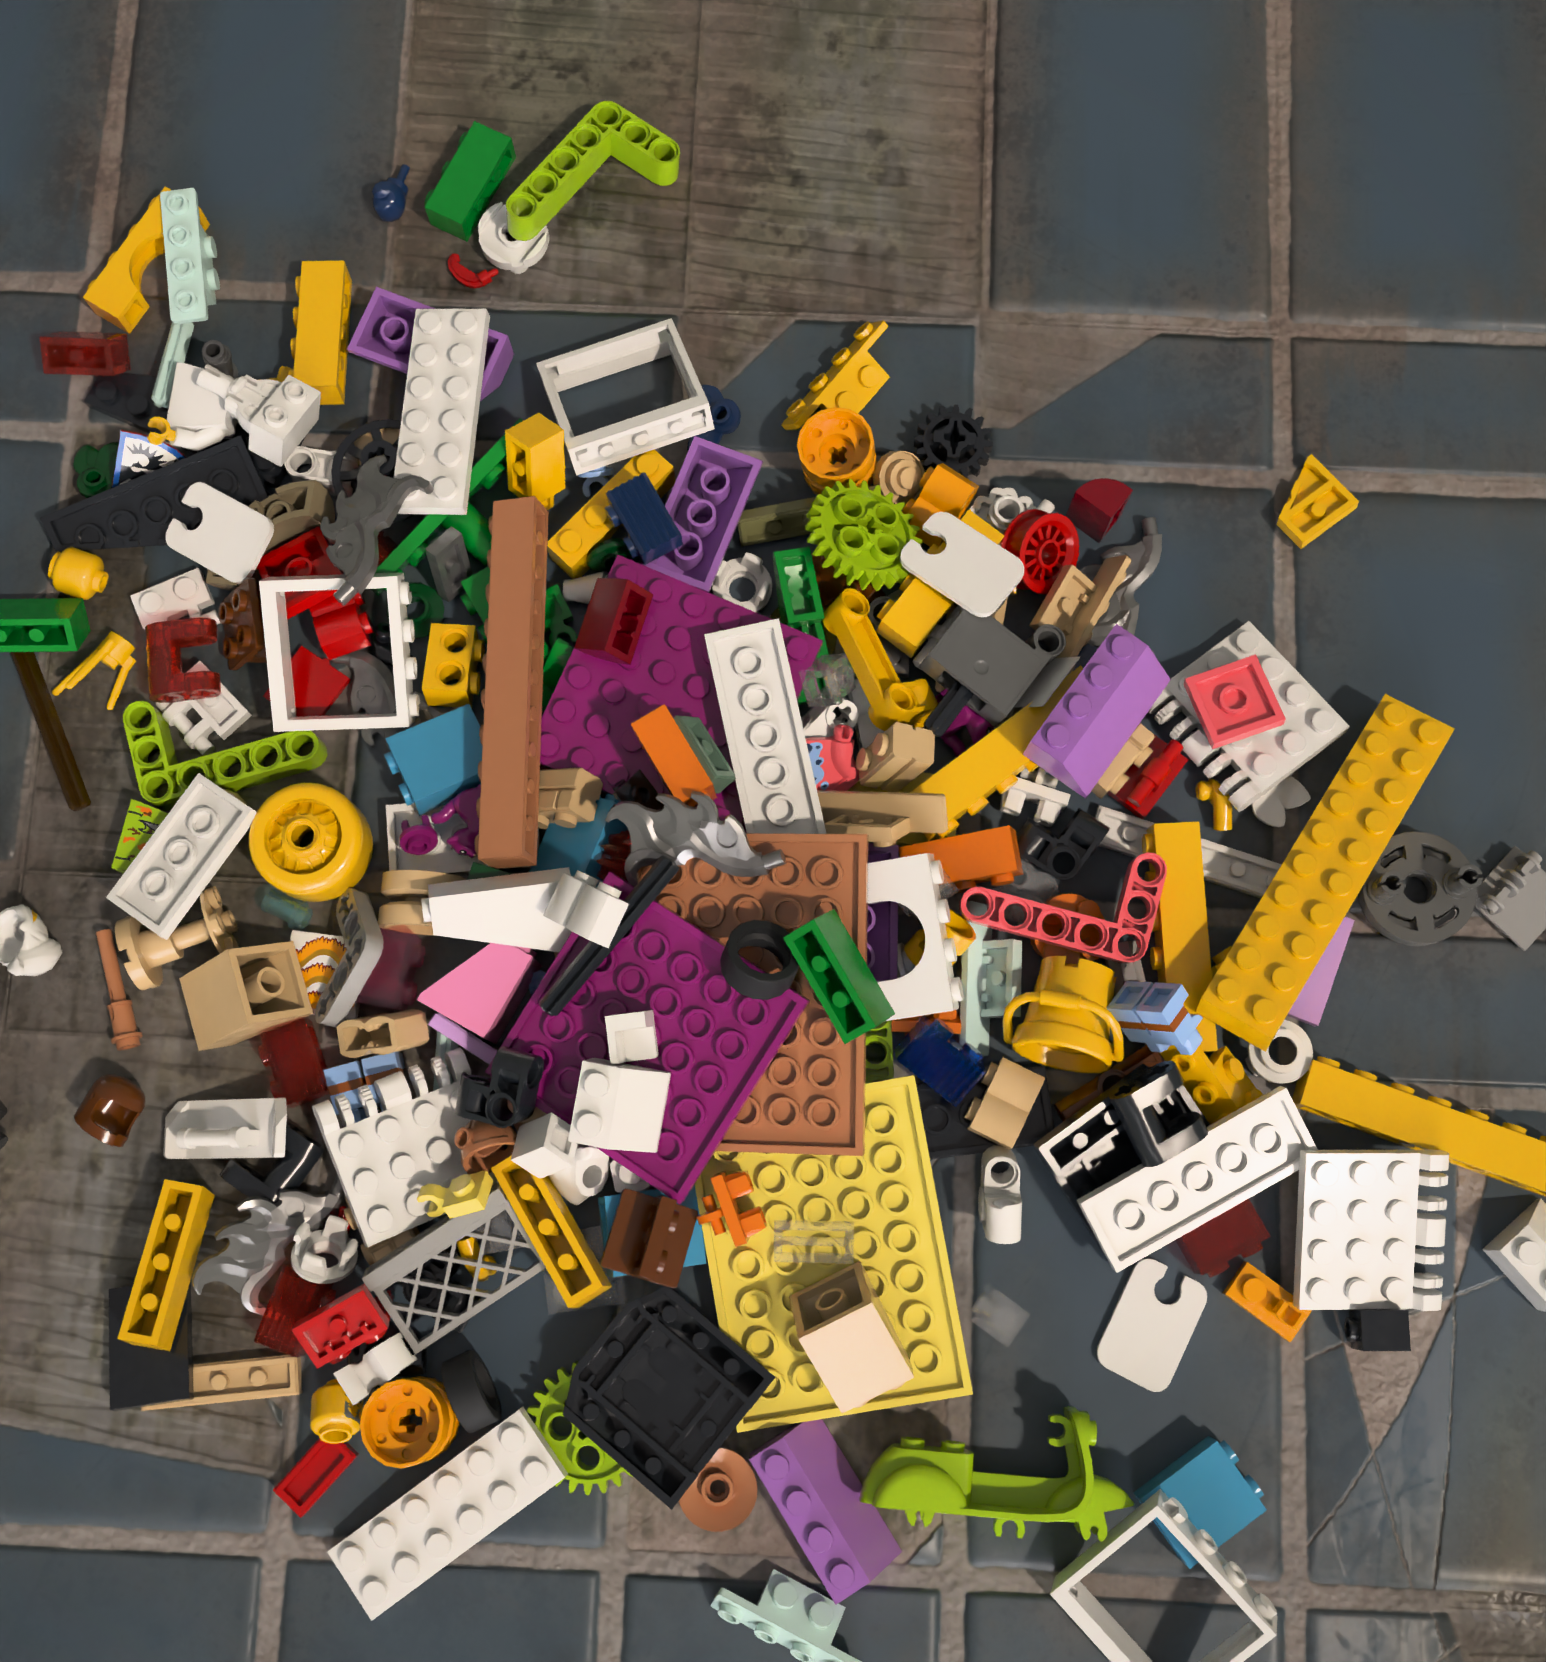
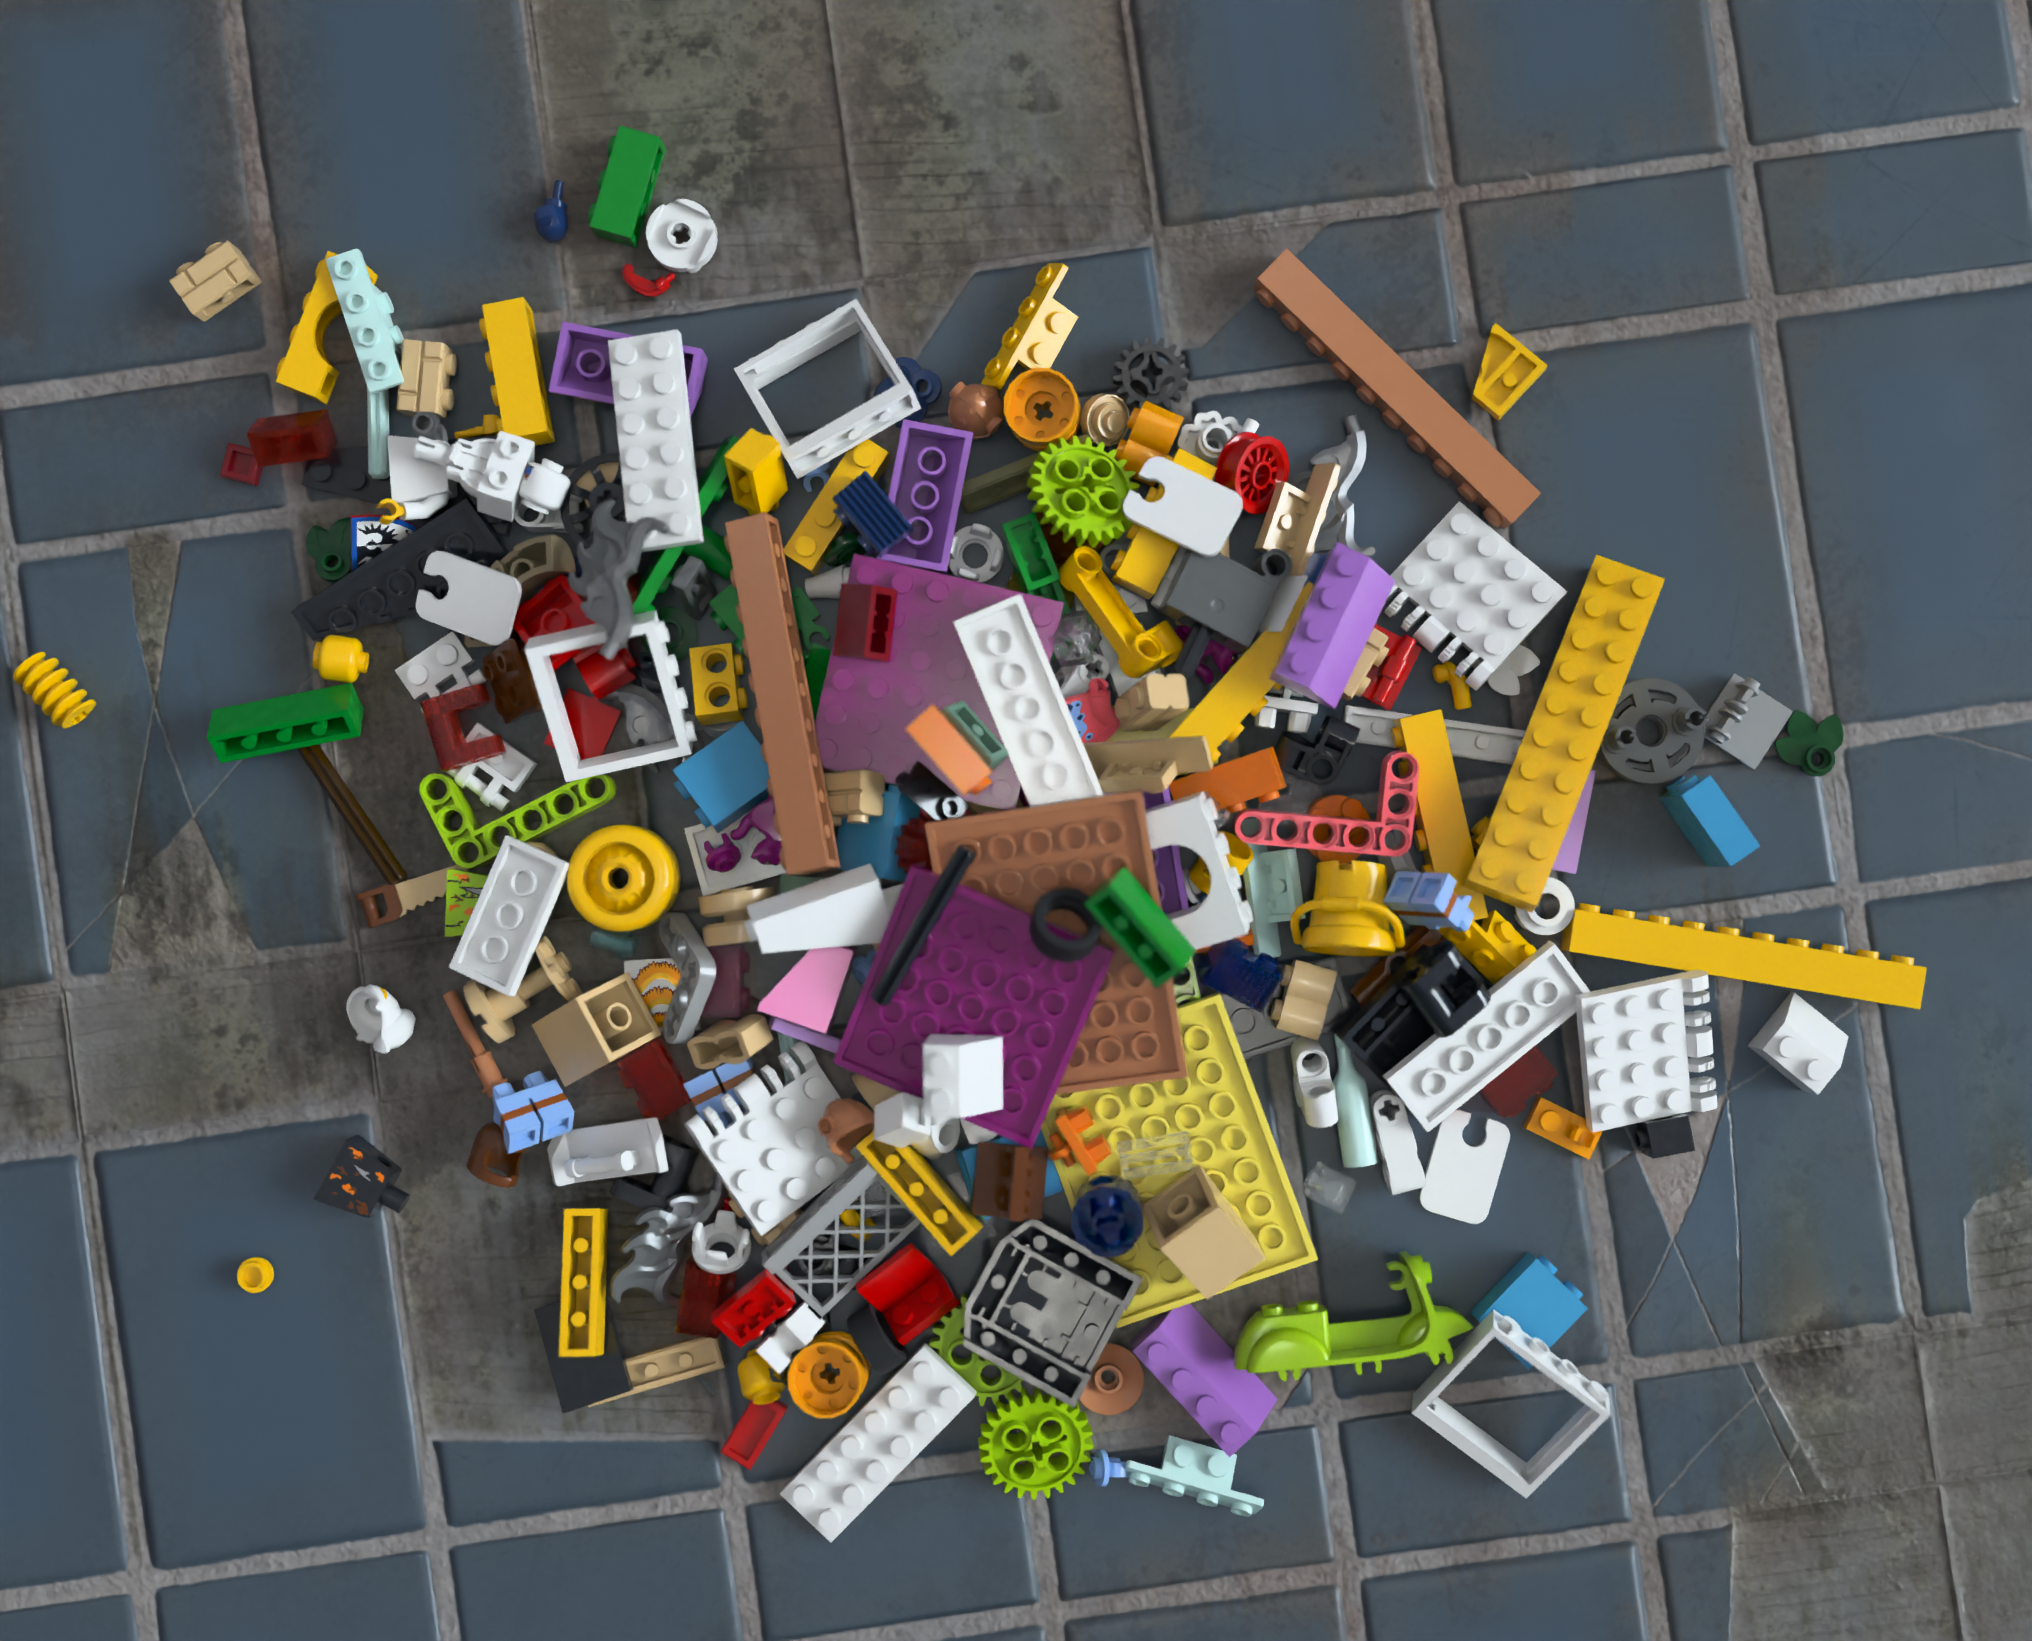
camera: 15 degrees left, 10 degrees up
yellow plant [52,631,137,710] -> none
light yellow plate [417,1170,494,1218] -> none
black piece [455,1046,544,1128] -> none
lime beam [506,101,680,241] -> none
white brick [543,870,629,948] -> none
piece [605,791,786,887] -> none
white panel [605,1010,659,1065] -> none
dark red brick [1066,478,1133,543] -> none
coral plate [1184,654,1286,749] -> none
none -> tan brick [170,240,262,322]
none -> dark red tile [220,442,266,486]
none -> piece [355,865,468,929]
none -> tan brick [396,339,457,420]
none -> light blue hips [492,1071,575,1154]
none -> white head [518,458,571,515]
none -> red bracket [855,1243,960,1346]
none -> nougat helmet [948,381,1005,439]
none -> lime gear [978,1387,1094,1500]
none -> clear blue brick [1071,1175,1144,1257]
none -> light blue plate [1089,1449,1126,1486]
none -> nougat brick [1253,248,1541,529]
none -> light aqua piece [1332,1033,1379,1168]
none -> white piece [1369,1090,1426,1196]
none -> dark azure brick [1659,774,1760,867]

